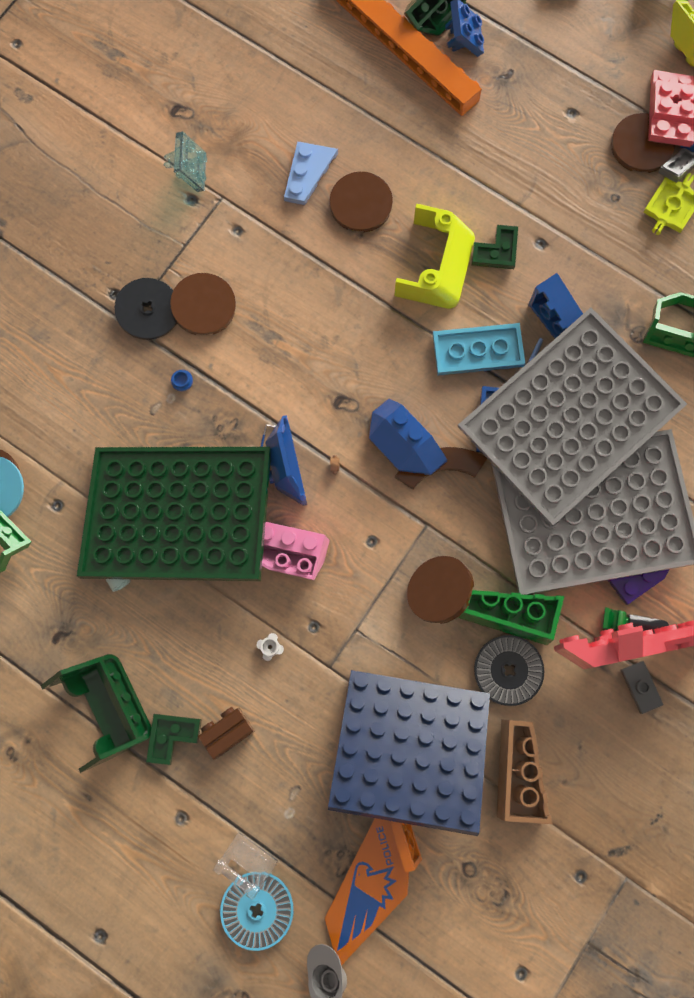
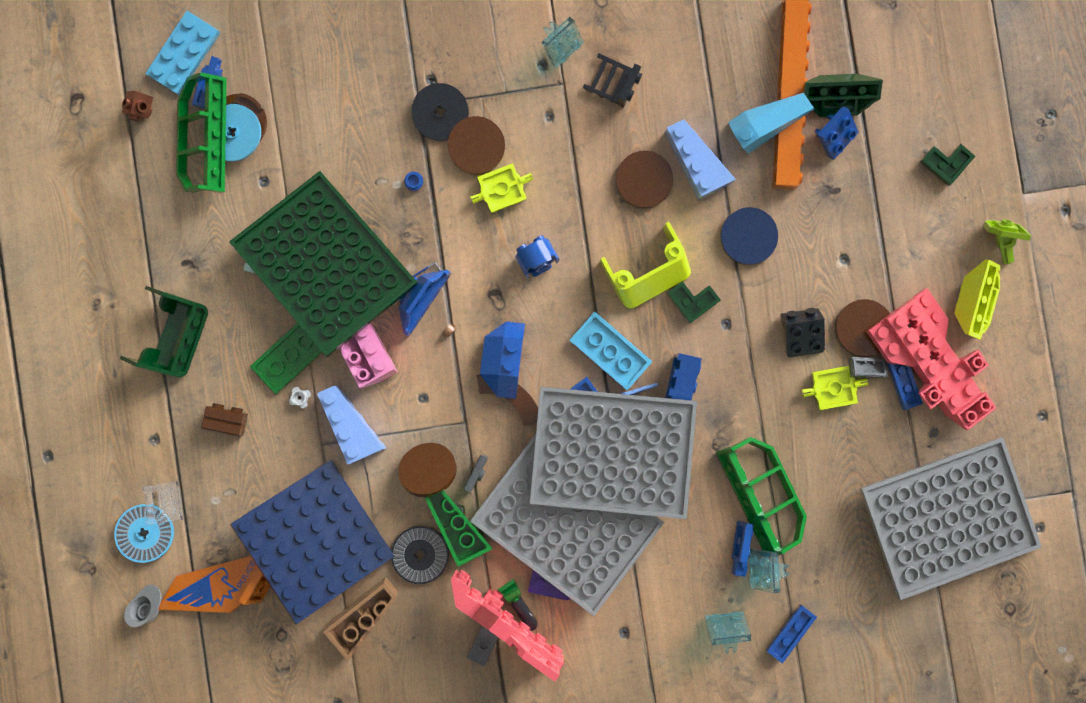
camera: 45 degrees right, 10 degrees up
dark green plate [146,714,202,765] -> none
light blue wing [284,141,338,205] -> none
none -> green tile [250,323,322,395]
none -> light blue wedge [317,386,386,464]
none -> dark grey plate [464,454,488,493]
none -> neon yellow plate [470,163,533,214]
none -> blue brick [515,235,560,278]
none -> black plate [583,53,643,108]
none -> light blue wedge [665,119,736,200]
none -> dark blue tile [720,207,778,265]
none -> medium azure wedge [728,93,814,154]
none -> black bracket [780,308,825,357]

